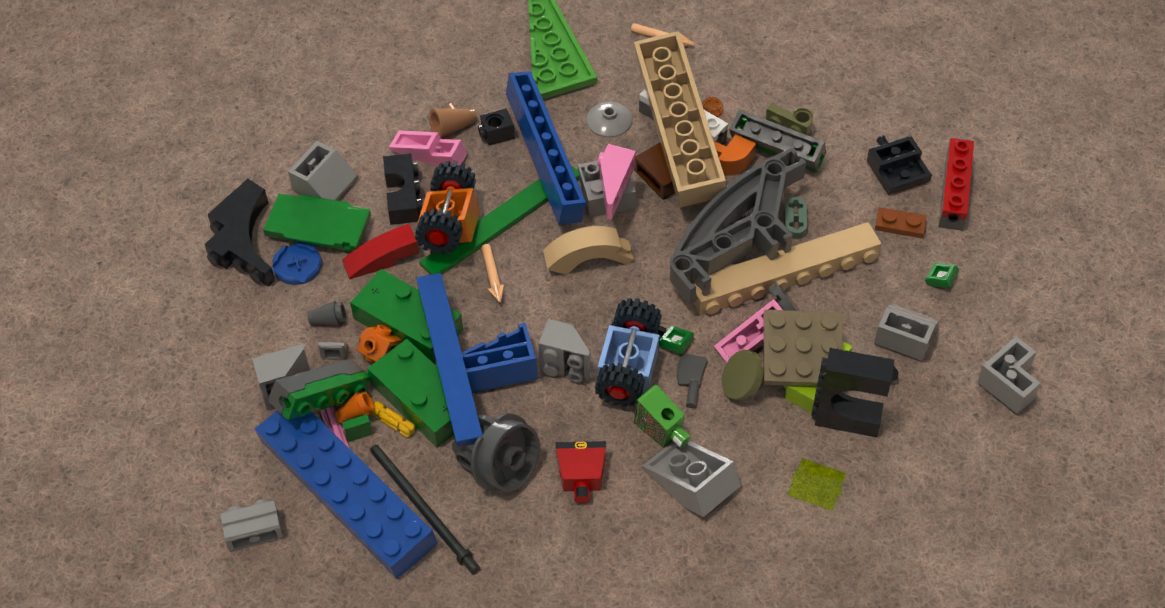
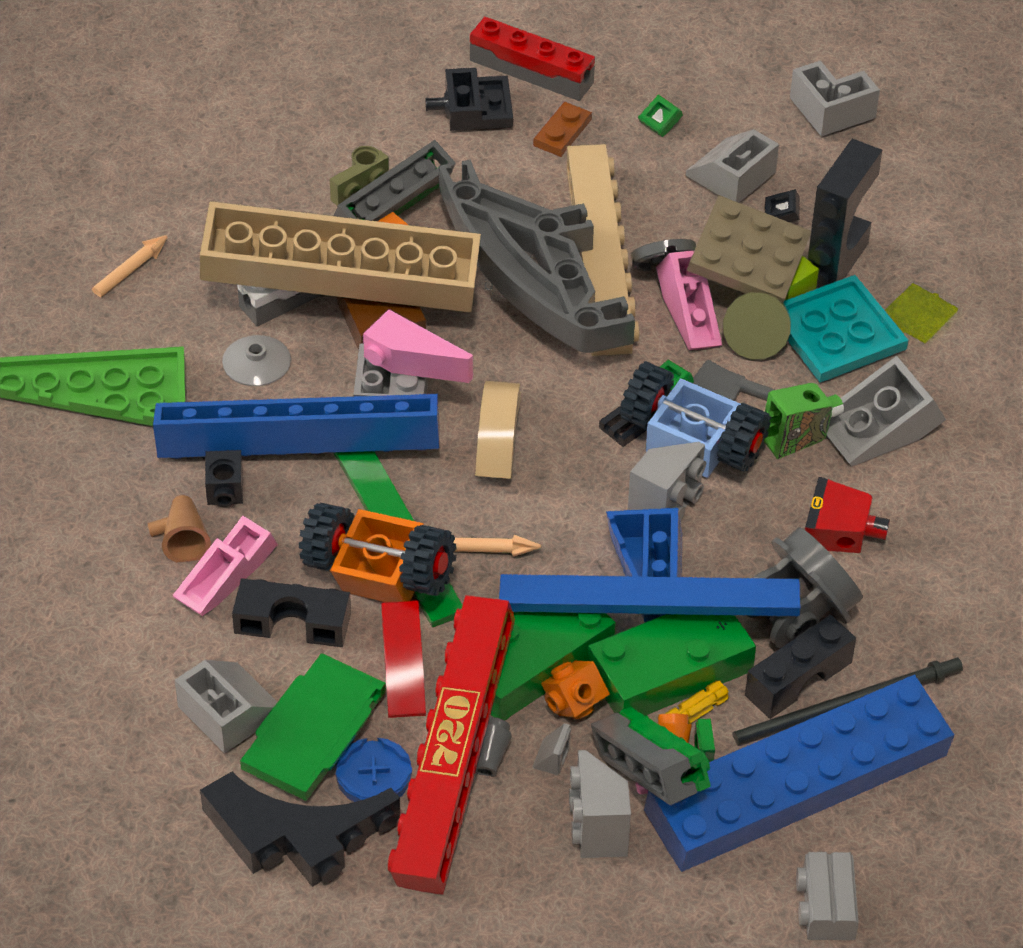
camera: 75 degrees left, 5 degrees down
none -> red brick [388,595,515,895]
none -> black arch [745,615,856,719]
none -> teal plate [783,275,909,383]

